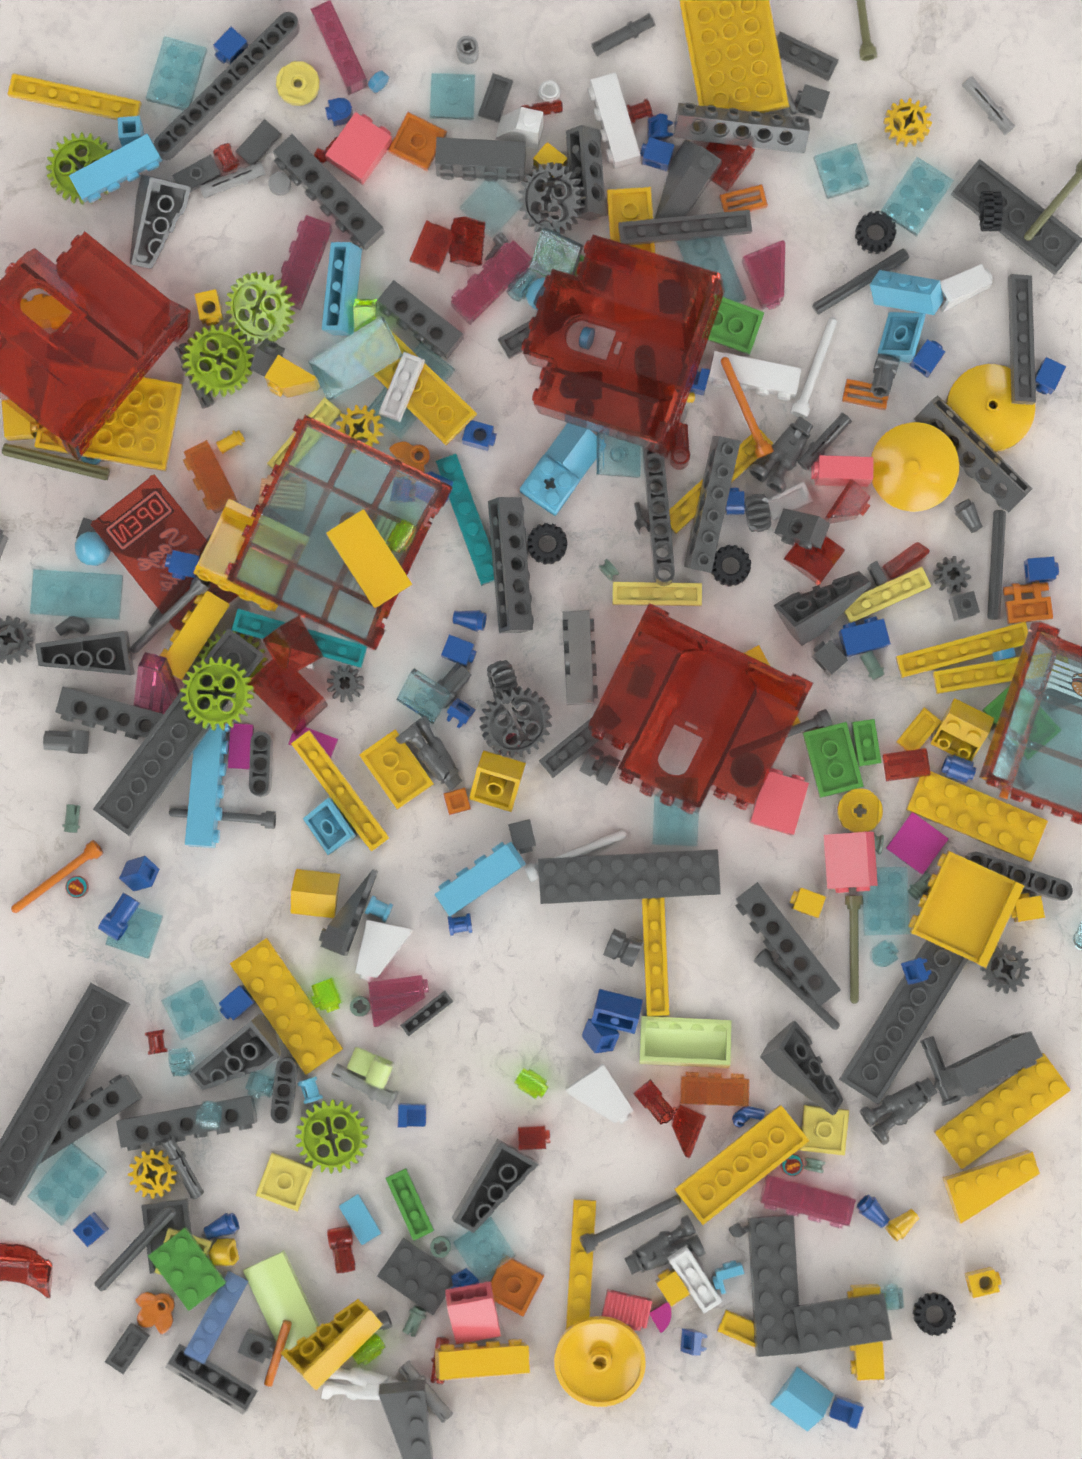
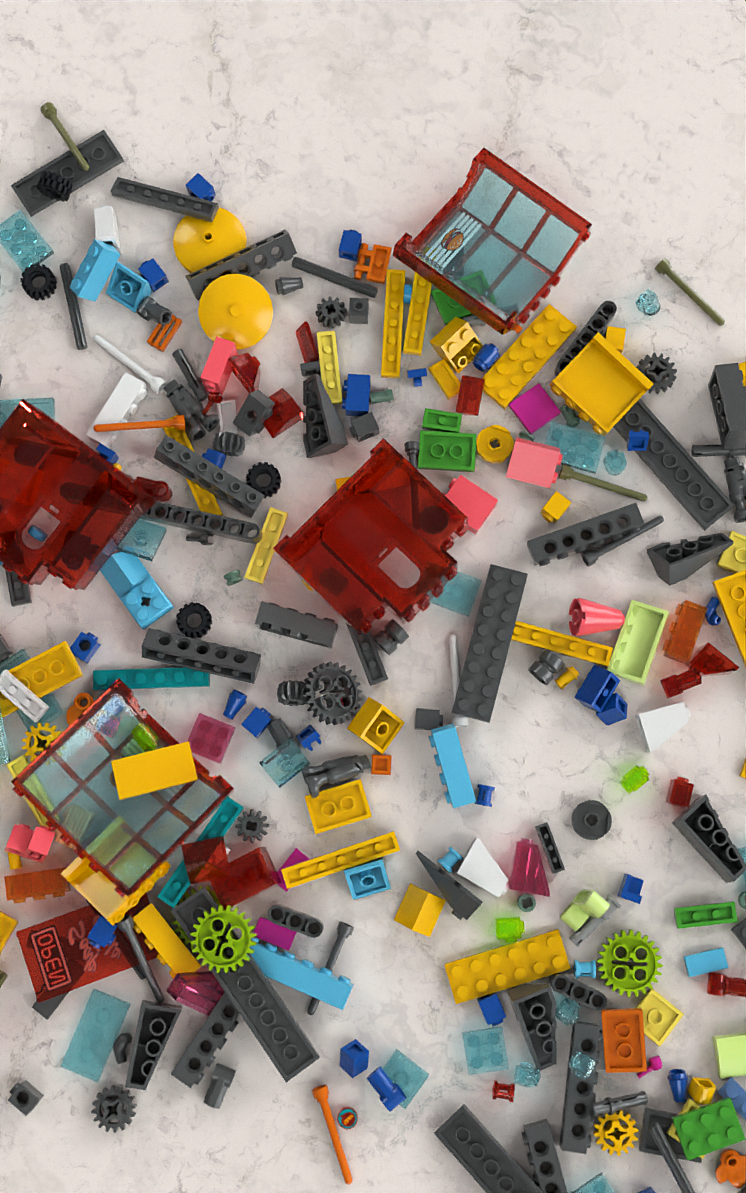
camera: 70 degrees left, 5 degrees down
sand green pin [62,804,81,833] -> none
medium azure hair [75,532,110,566] -> none
bright green plate [687,290,765,355] -> none
clear pink slope [742,240,785,310] -> none
none -> coral brick [4,823,55,863]
none -> clear pink plate [187,713,236,764]
none -> clear red hand [202,392,223,415]
none -> blue tile [406,368,427,387]
none -> yellow pin [554,666,579,690]
none -> coral cone [569,598,625,636]
none -> dark grey plate [571,800,612,840]
none -> orange plate [601,1008,647,1073]
none -> dark pink hand [637,1055,662,1079]

